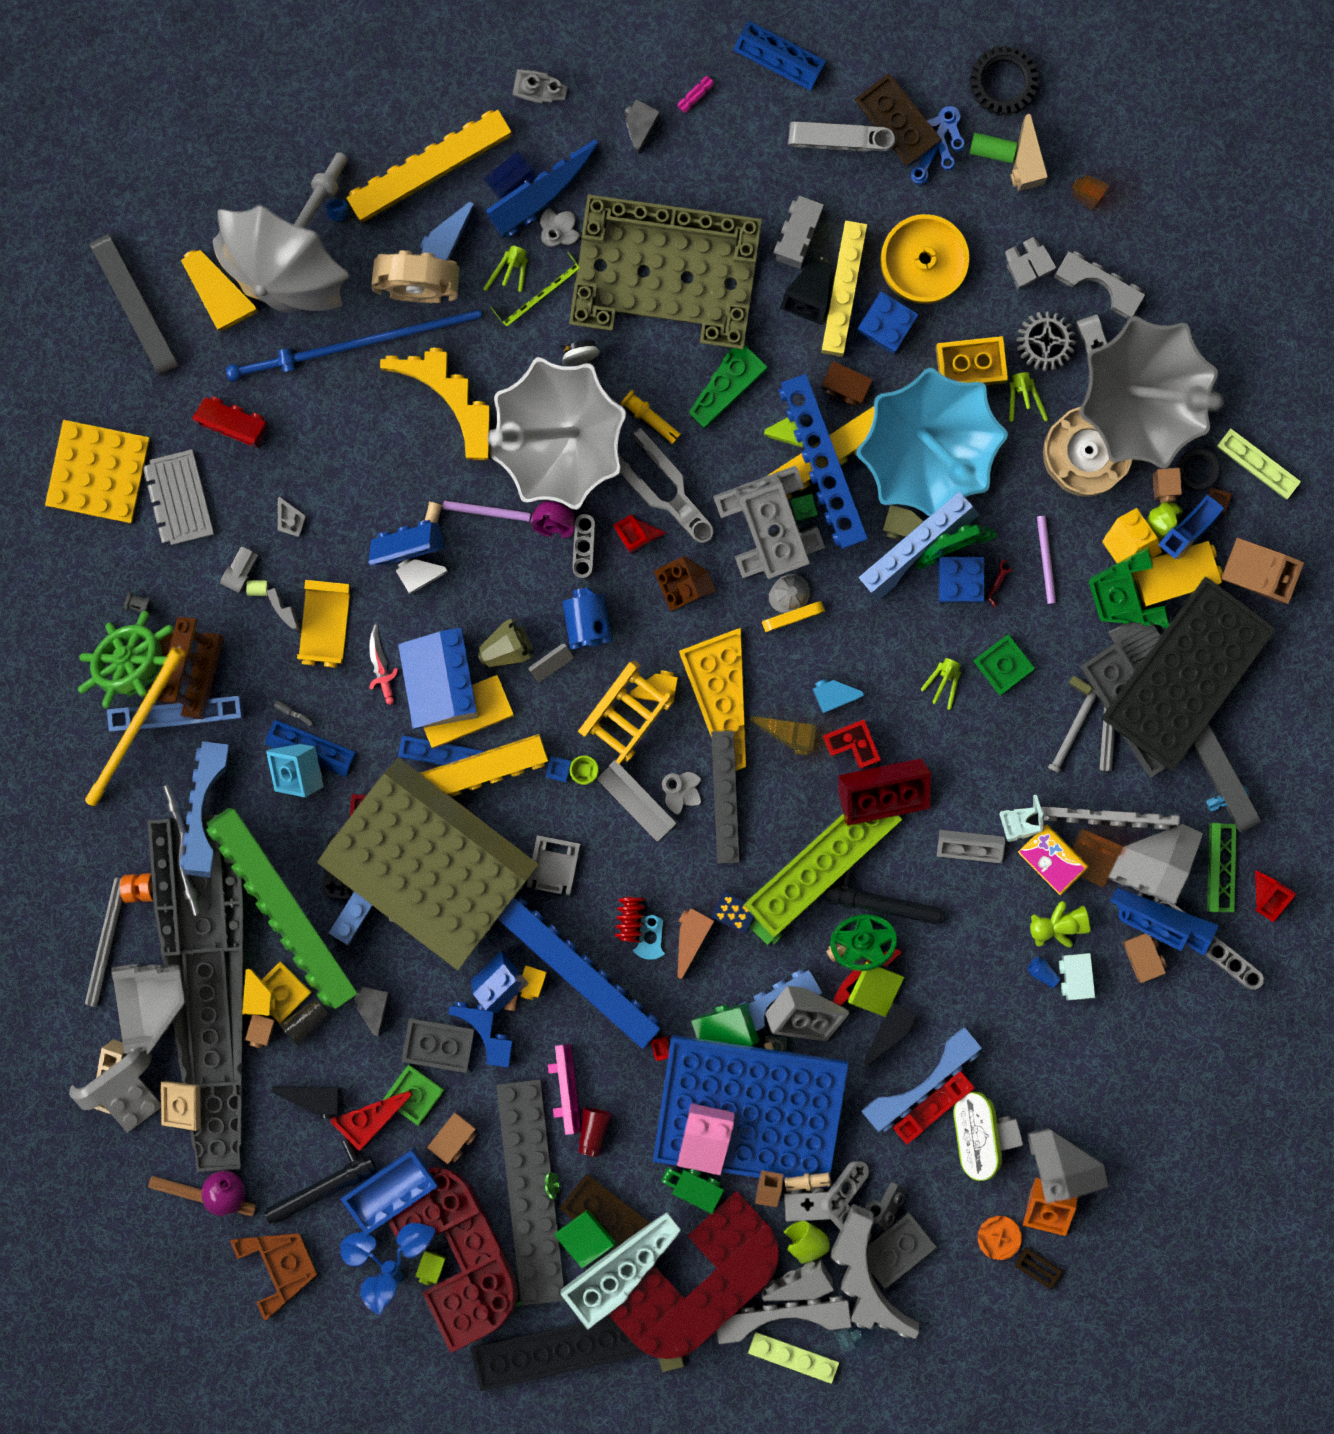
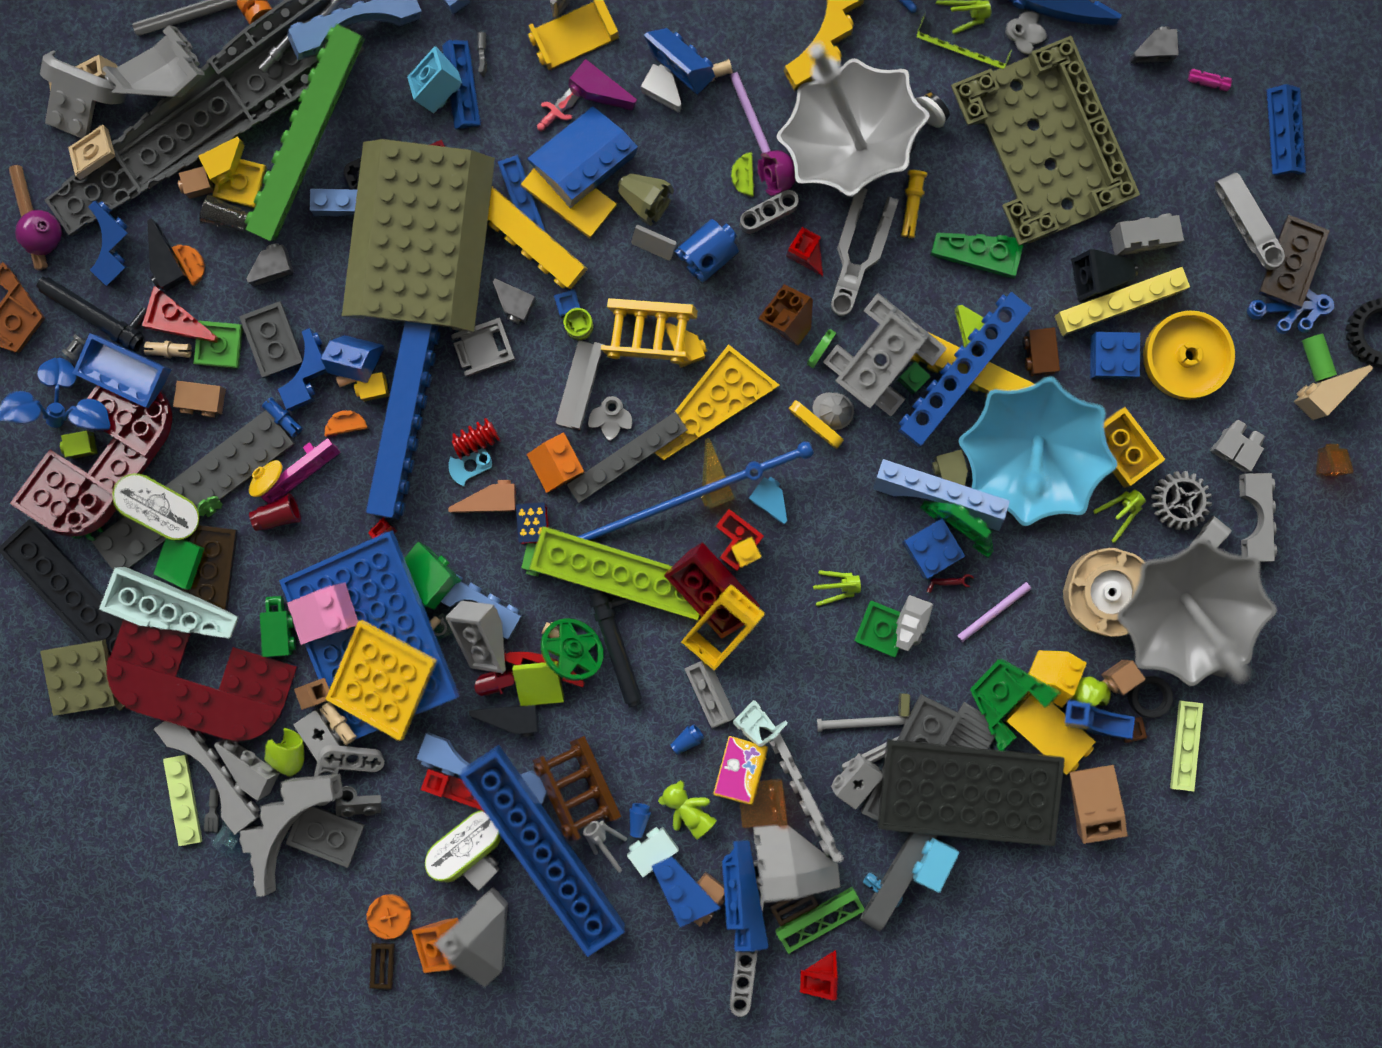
camera: 50 degrees right, 0 degrees up
none -> olive plate [40,639,118,716]
none -> dark grey bush [62,334,86,362]
none -> blue arch [88,201,129,286]
none -> white tile [112,474,199,540]
none -> tan pin [144,341,192,358]
none -> orange tile [171,245,205,286]
none -> dark grey piece [204,788,219,833]
none -> yellow dish [249,460,283,497]
none -> blue pin [262,397,303,438]
none -> orange tile [325,411,369,437]
none -> yellow plate [325,620,437,741]
none -> blue brick [459,745,625,957]
none -> dark red arm [474,669,515,696]
none -> flat silver slope [493,279,536,324]
none -> orange slope [527,432,585,493]
none -> reddish brown fence [532,736,621,841]
none -> magenta slope [568,59,637,110]
none -> blue bar [577,442,814,541]
none -> light grey plant [583,821,627,872]
none -> blue wing [652,856,720,927]
none -> blue cone [670,724,704,755]
none -> yellow window [681,585,765,670]
none -> lime tile [731,152,754,197]
none -> yellow brick [731,537,761,568]
none -> dark brown tile [770,894,819,927]
none -> bright green tile [807,329,836,368]
none -> light grey brick [831,753,883,809]
none -> light grey connector [896,595,933,651]
none -> medium azure slope [912,838,959,893]

